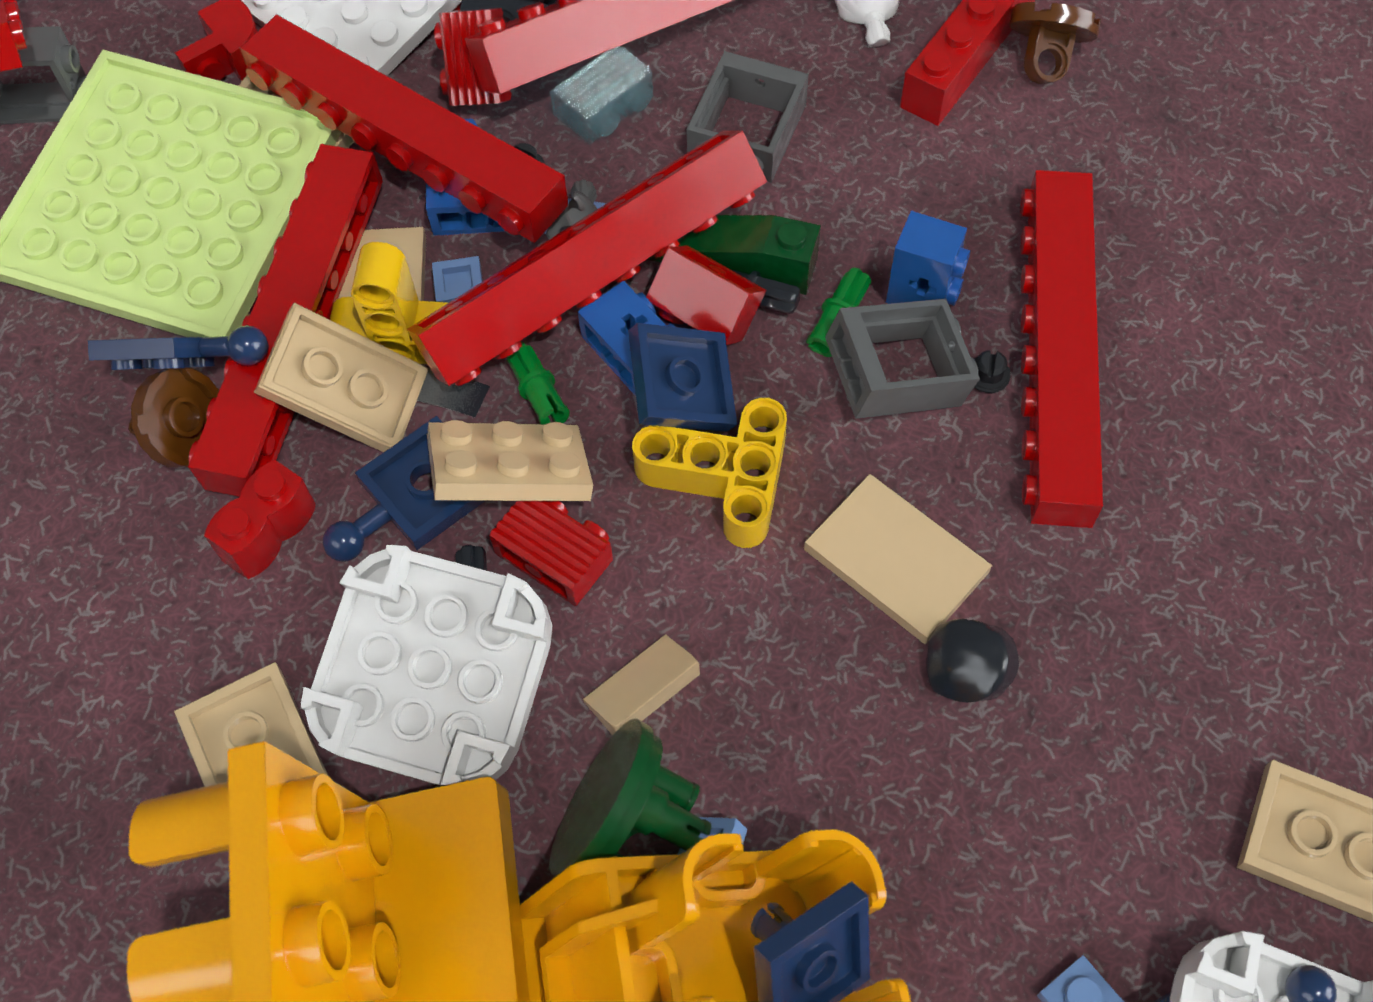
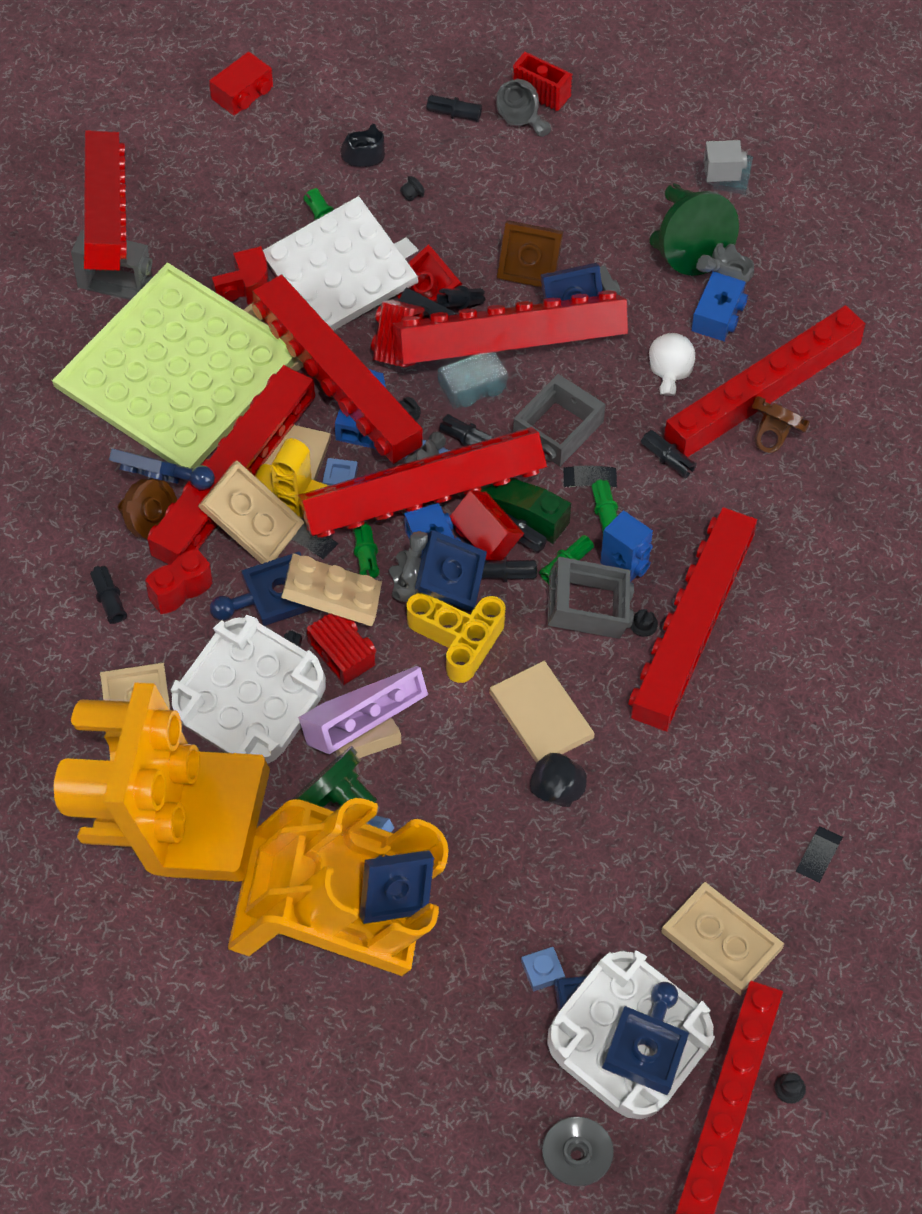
camera: 15 degrees right, 5 degrees down
none -> black axle [90,565,127,624]
none -> lavender slope [298,666,428,754]
none -> dark grey hair [389,531,428,602]
none -> black axle [440,414,495,446]
none -> black axle [481,557,537,582]
none -> black sticker [563,466,617,488]
none -> green axle [592,479,618,533]
none -> black axle [641,430,697,479]

